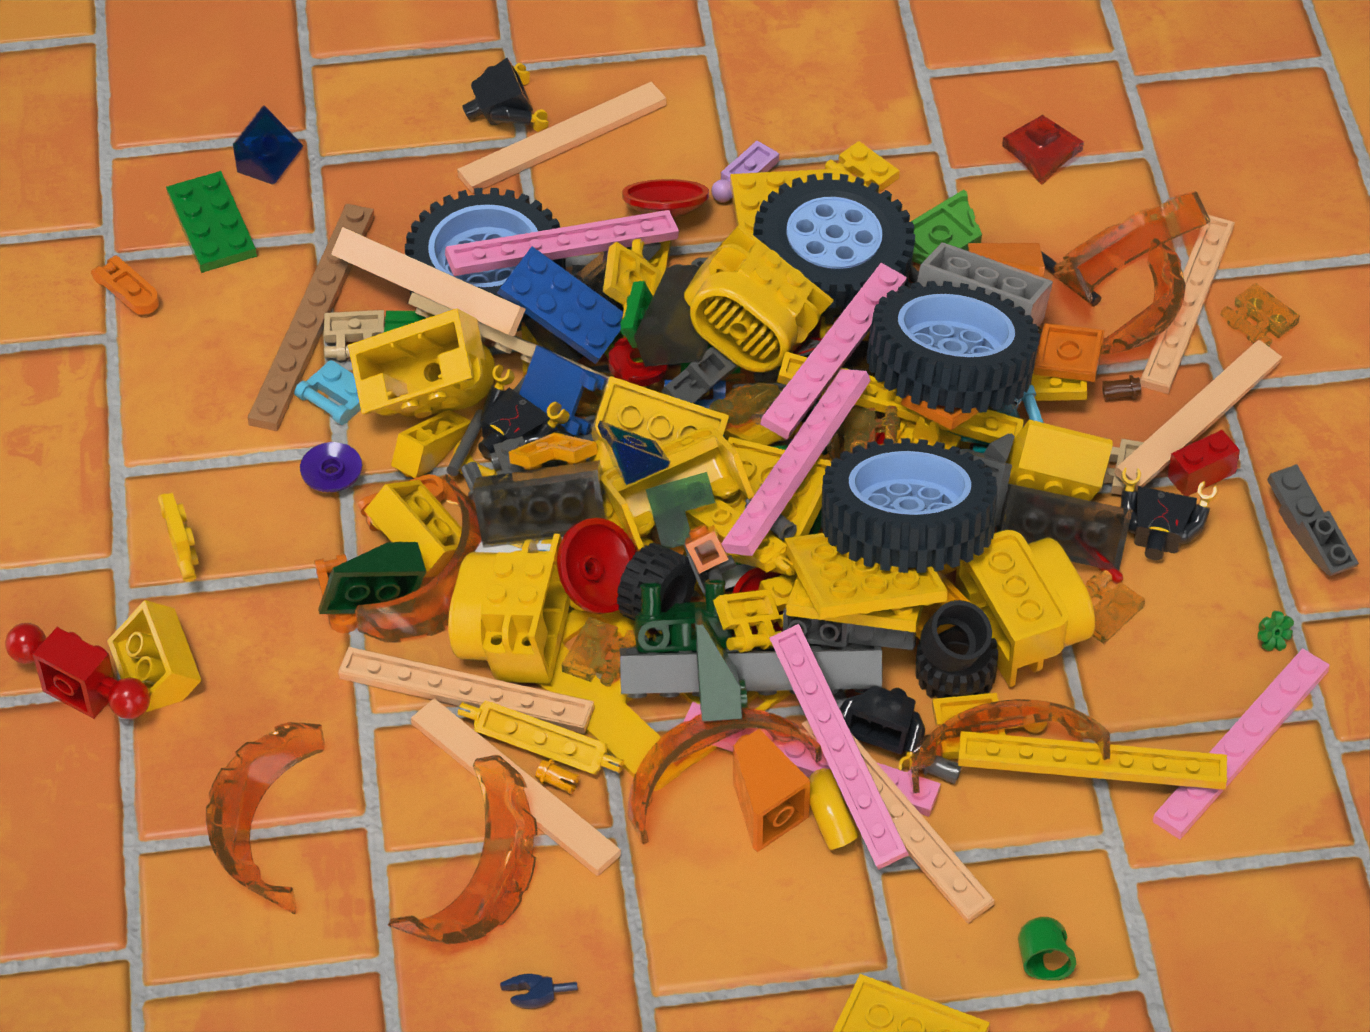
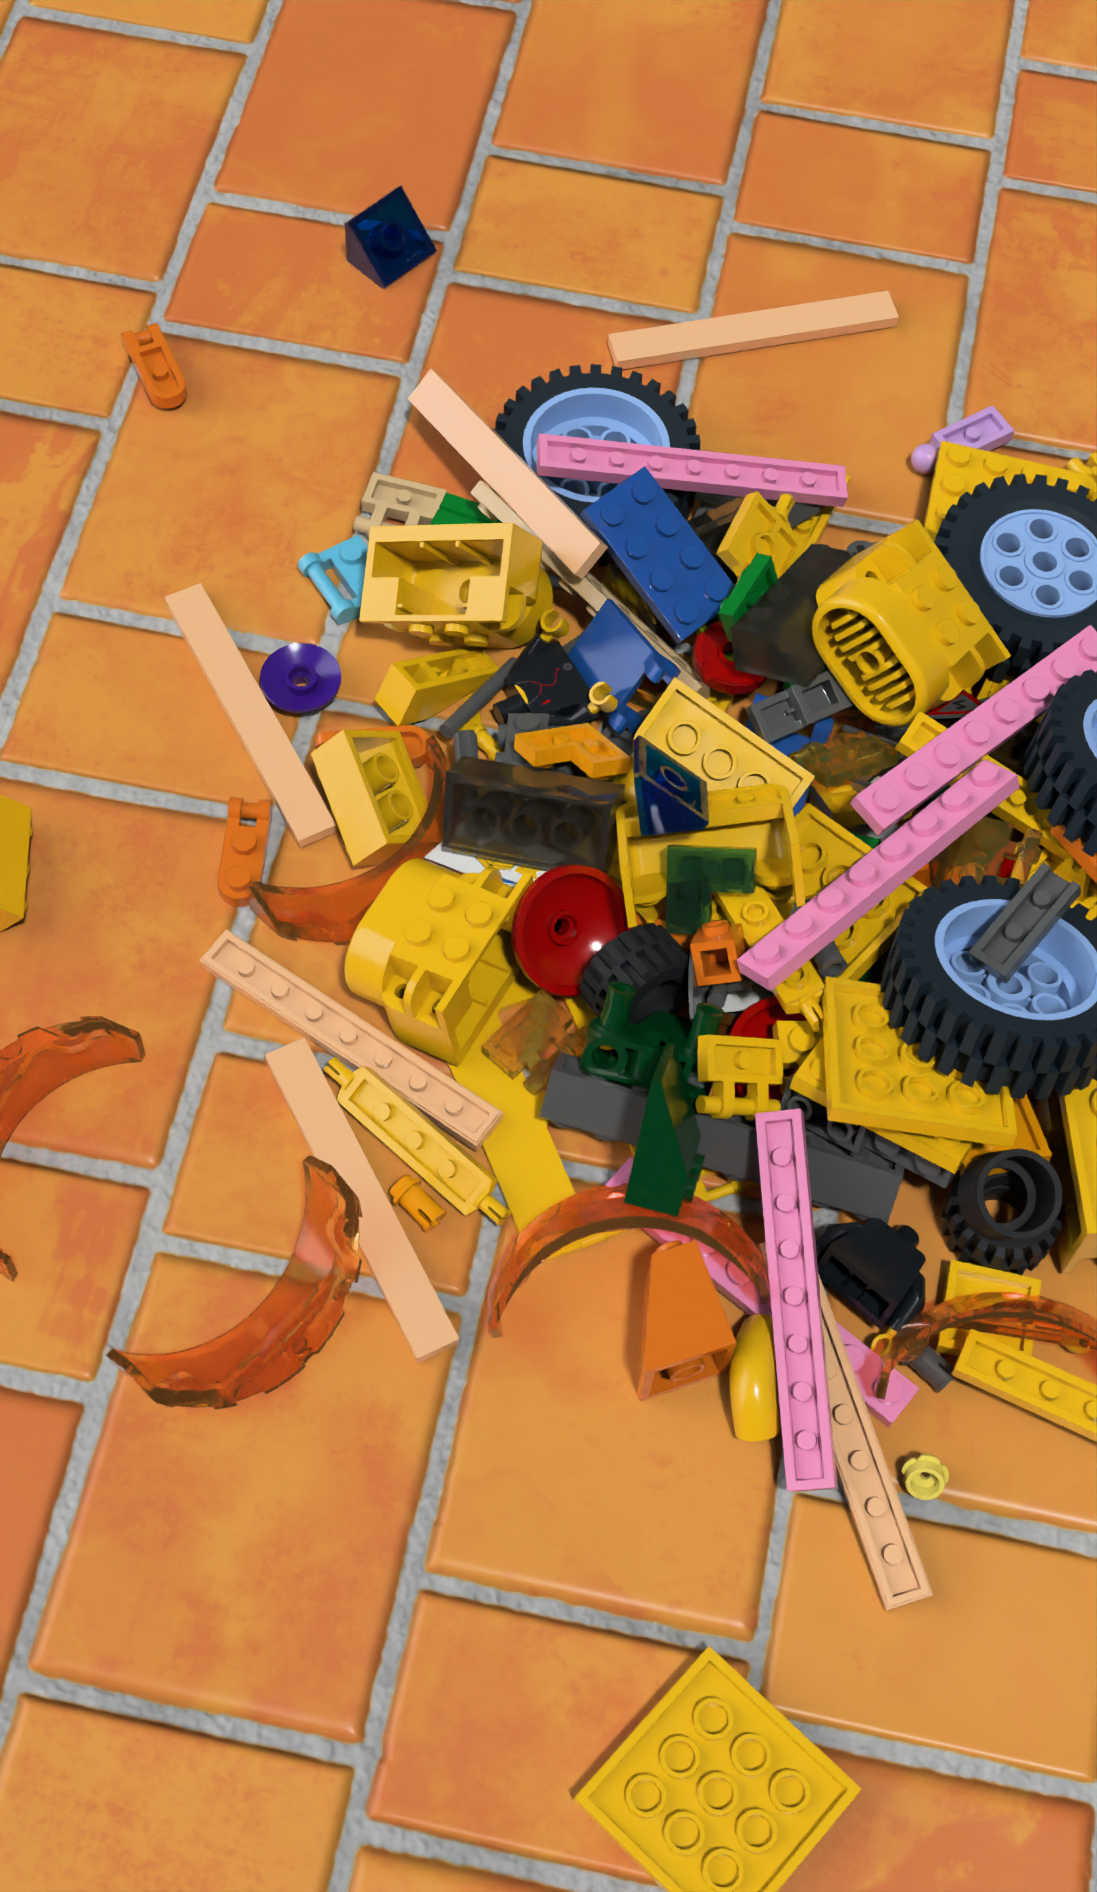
camera: 15 degrees right, 10 degrees up
yellow plate [157,493,199,582] -> none
green plate [166,171,257,273] -> none
medium nougat plate [247,204,374,431] -> none
dark green slope [318,541,426,614] -> none
black torso [462,58,549,132] -> none
dark blue hand [500,973,578,1009] -> none
red dish [622,179,709,220] -> none
green helmet [1018,917,1077,980] -> none
none -> light nougat tile [164,583,337,848]
none -> light yellow plate [902,1454,949,1500]
none -> dark grey hinge [968,863,1081,983]

